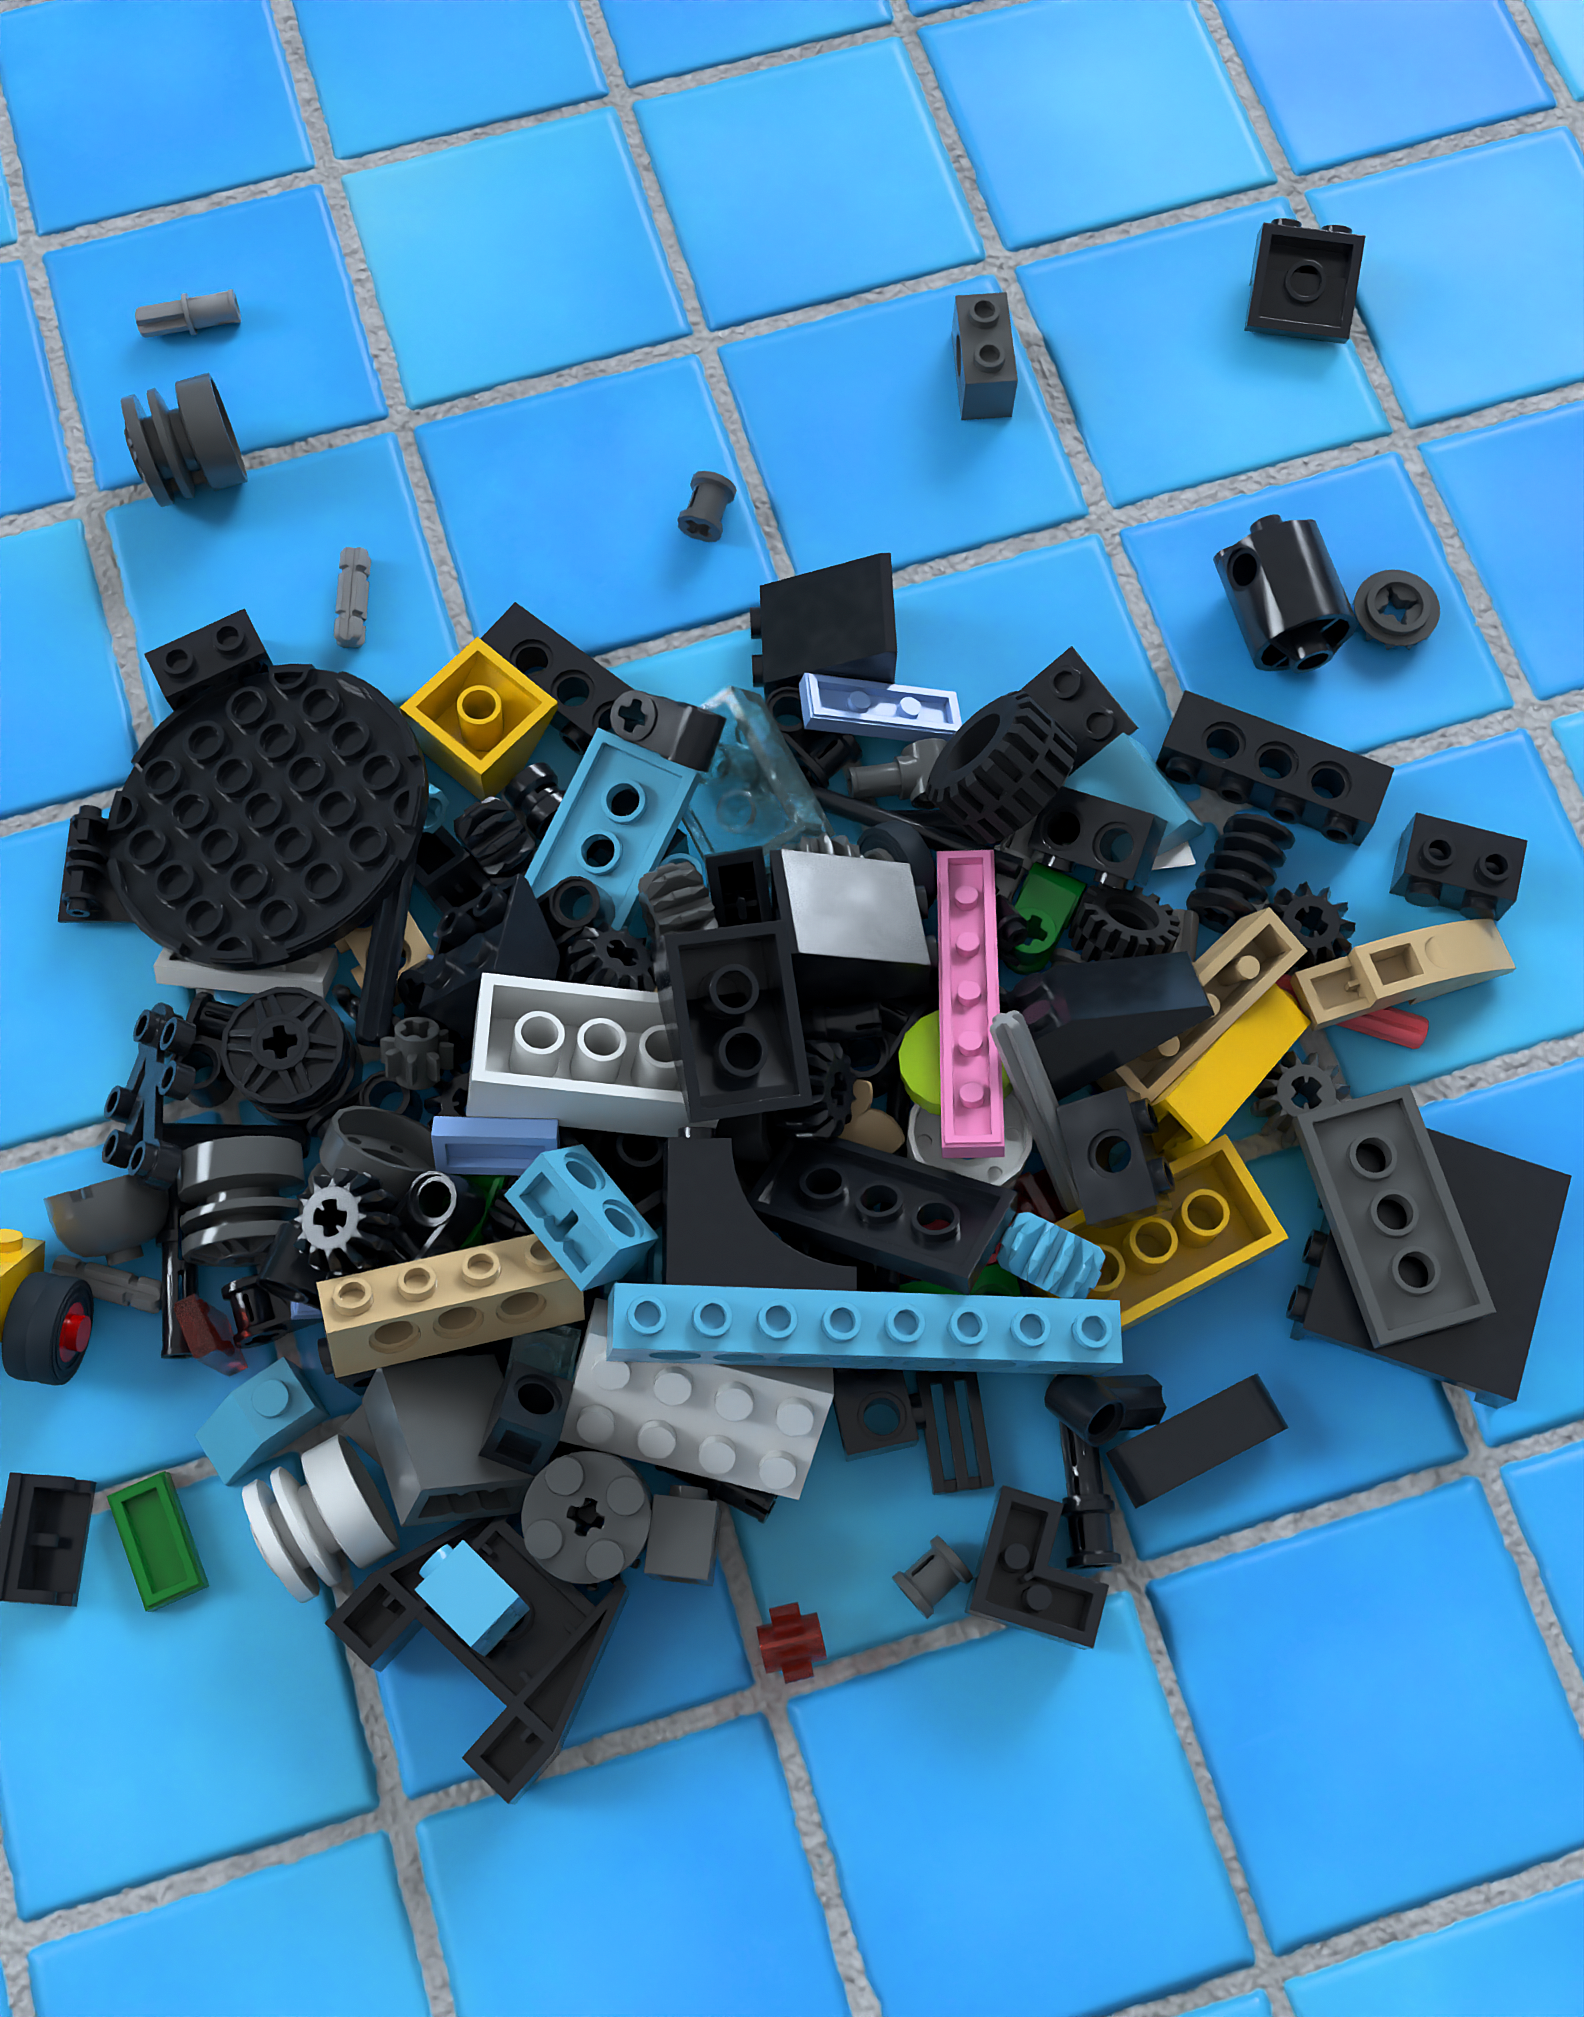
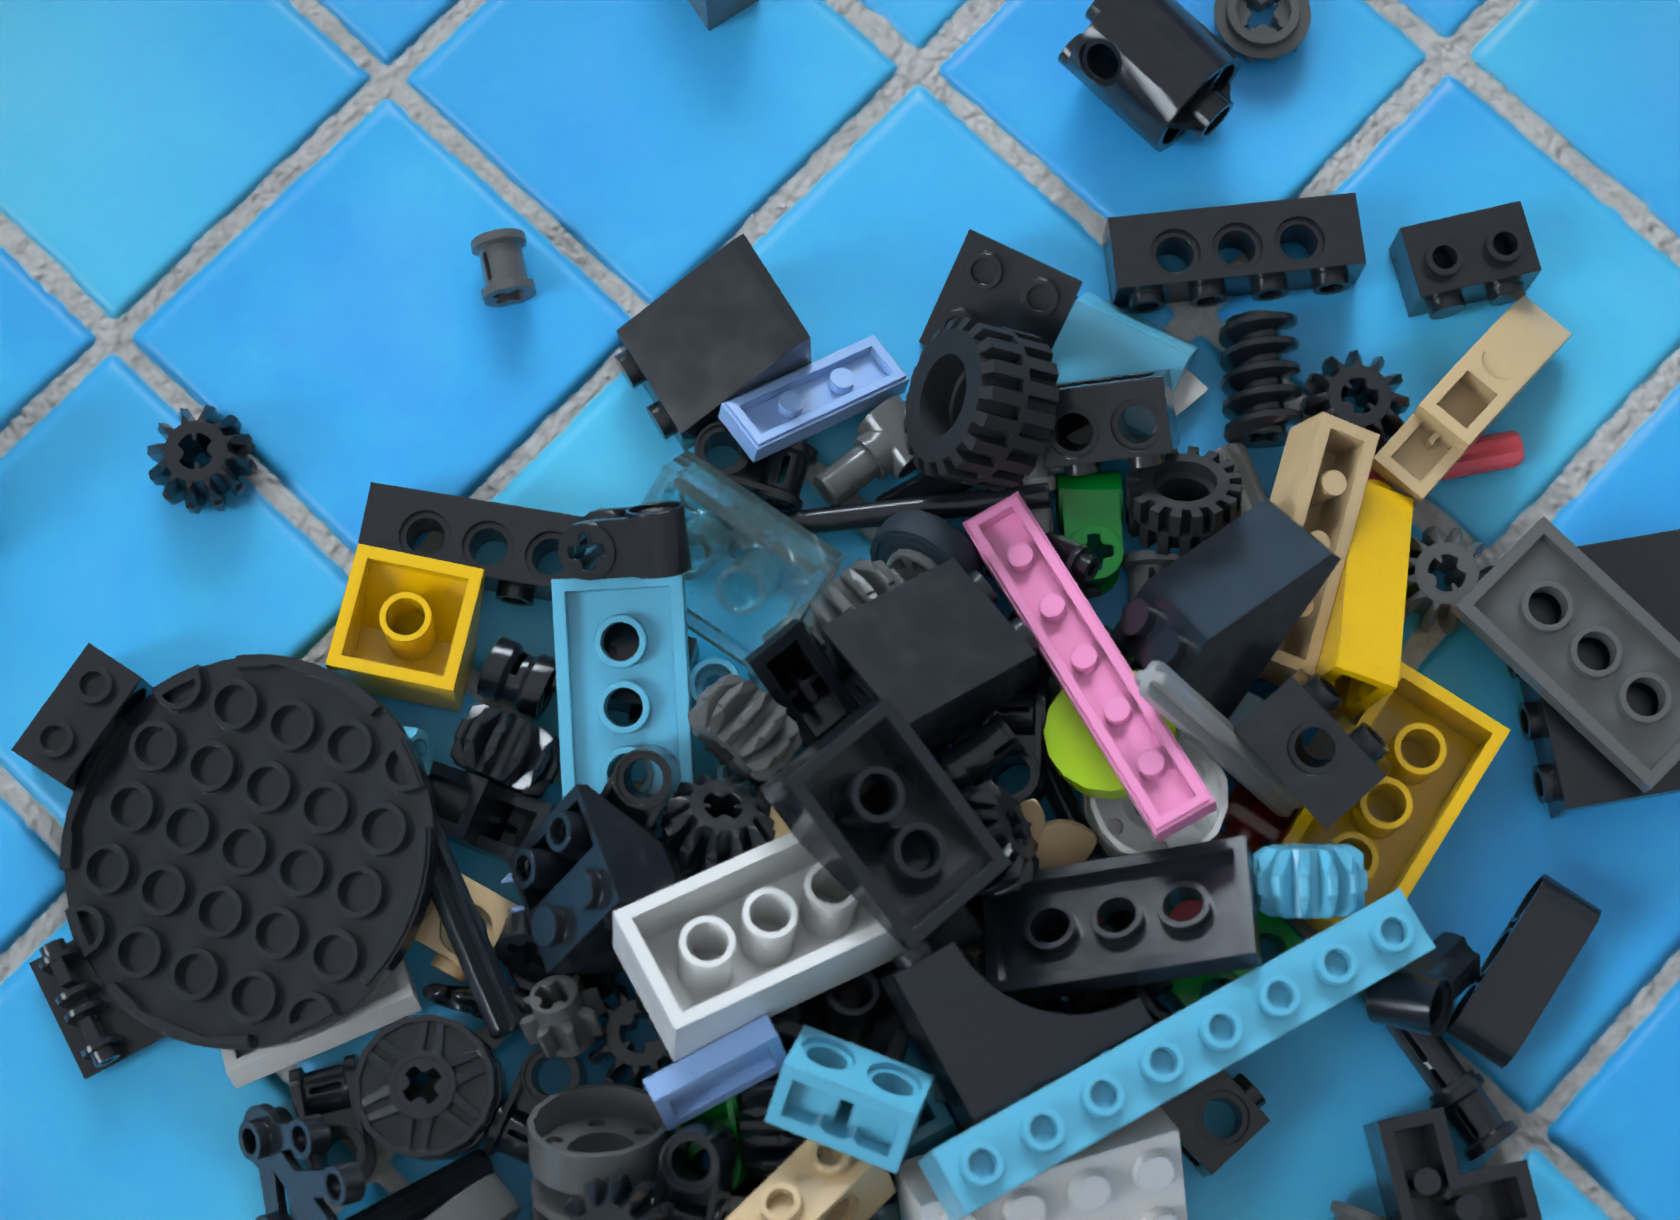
camera: 30 degrees left, 5 degrees up
light grey axle [333,547,371,648] -> none
black tile [915,1371,994,1495] -> none
none -> black gear [147,405,257,514]

